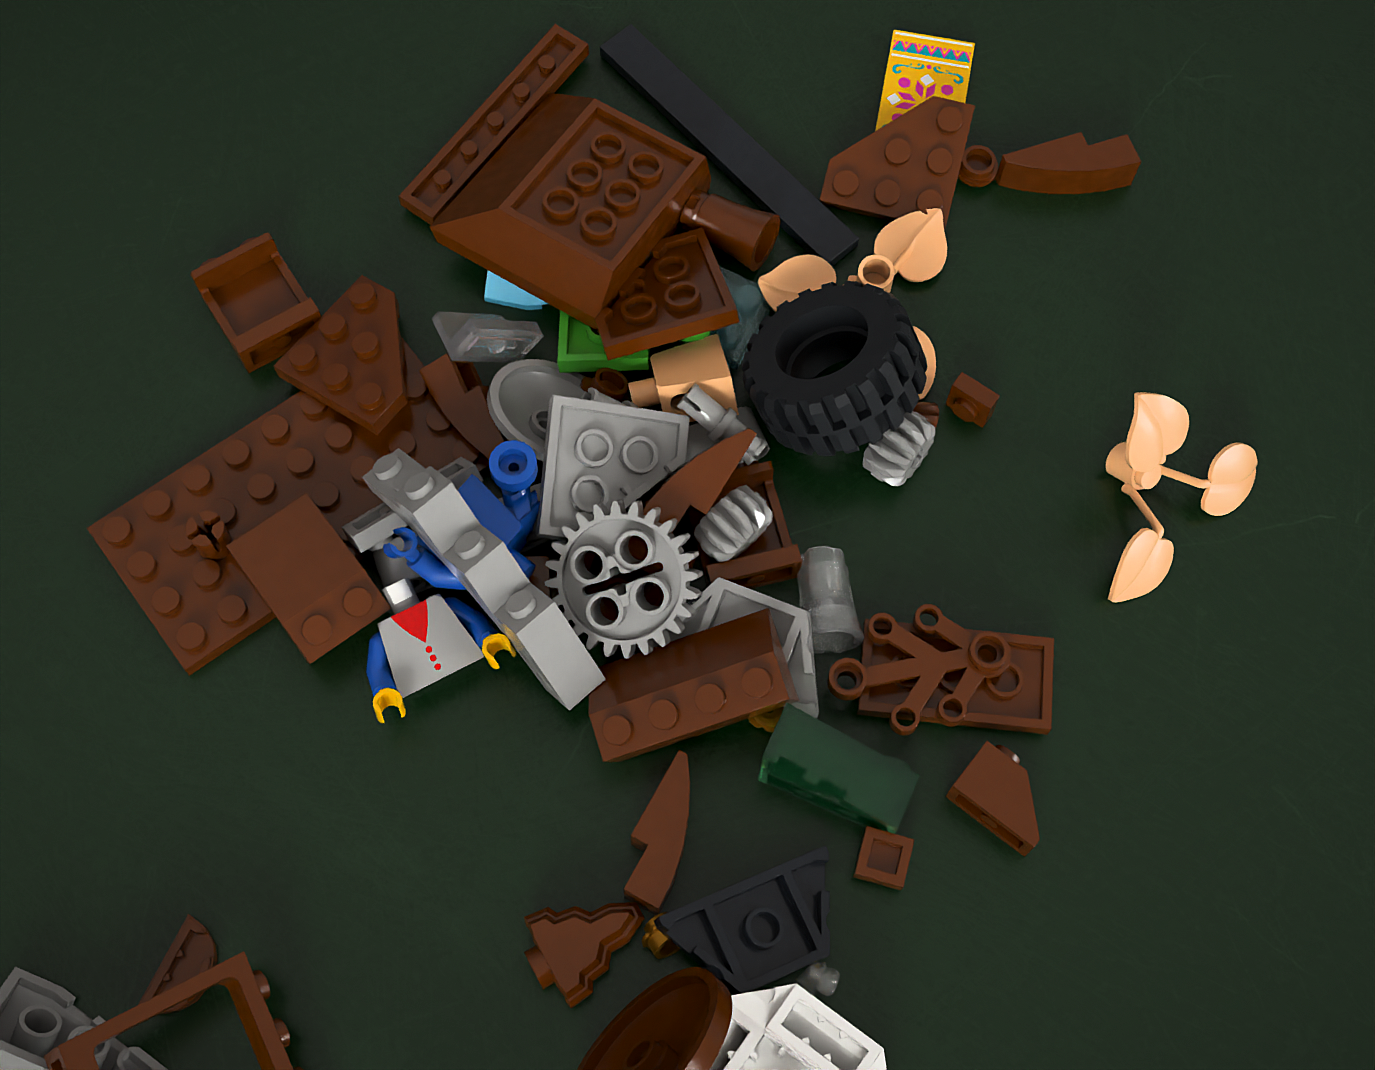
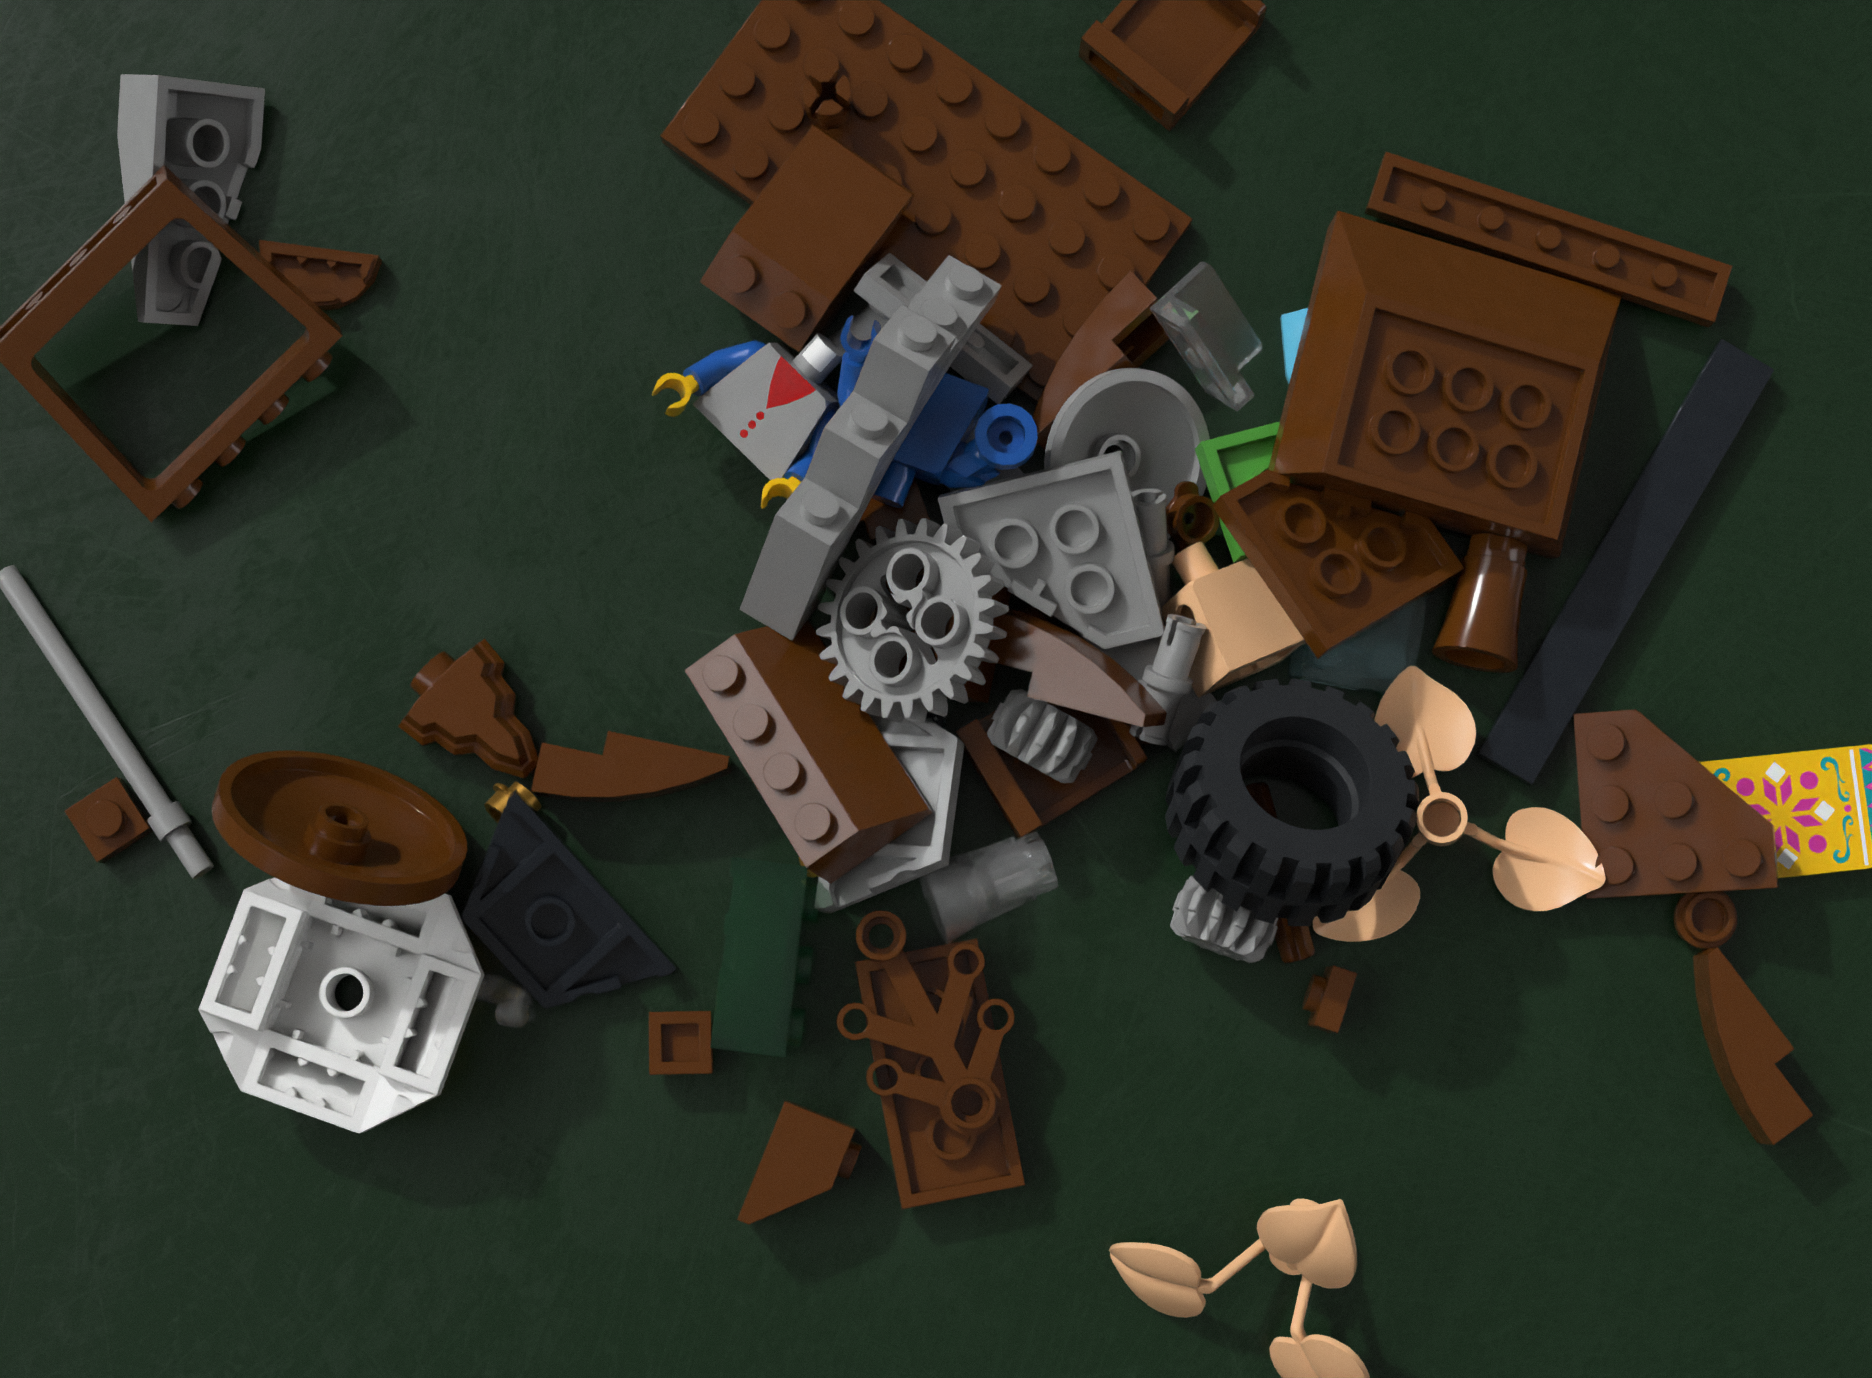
camera: 75 degrees right, 15 degrees up
reddish brown plate [273,275,407,435] -> none

